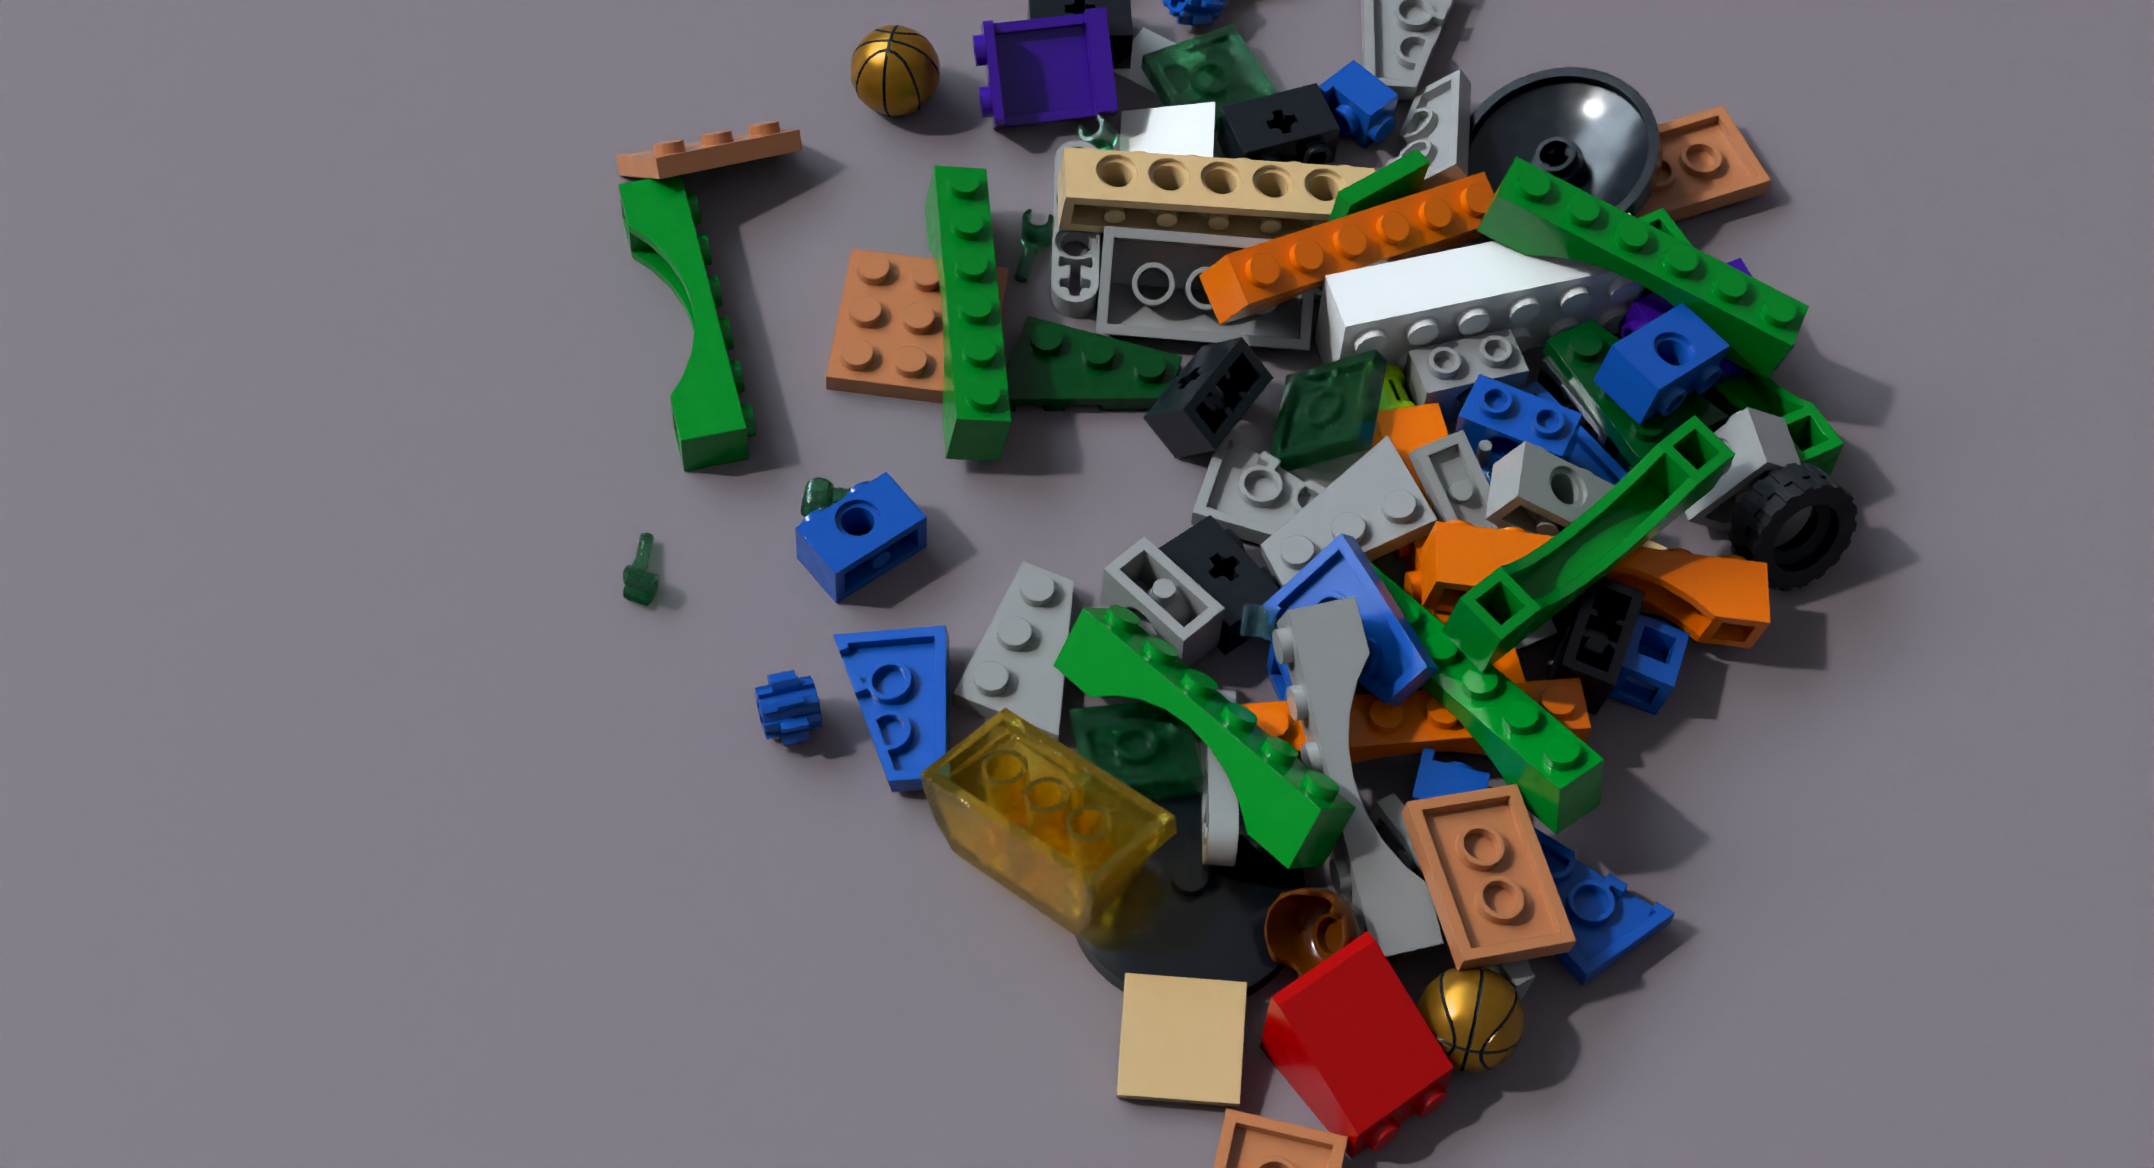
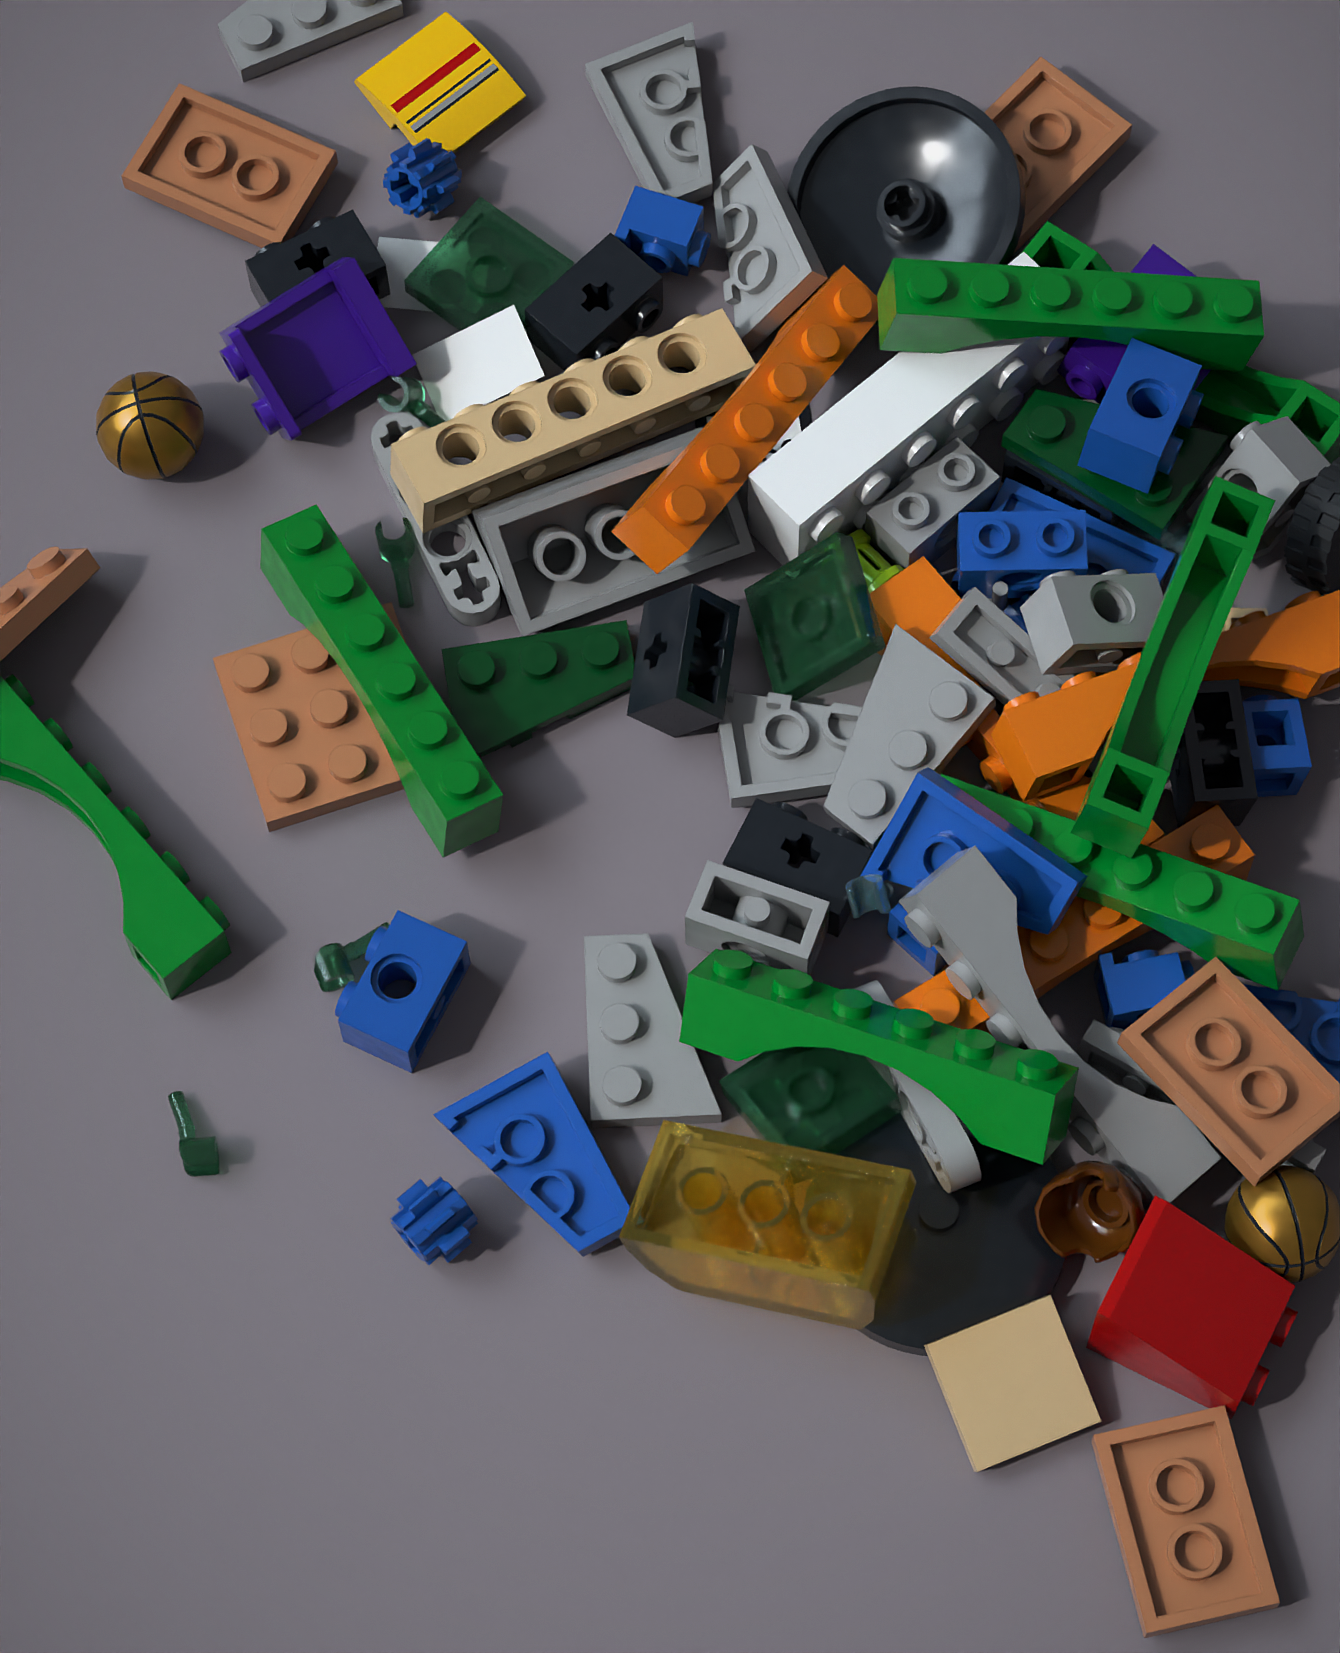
camera: 20 degrees left, 10 degrees up
green tile [1329,150,1430,221] -> none

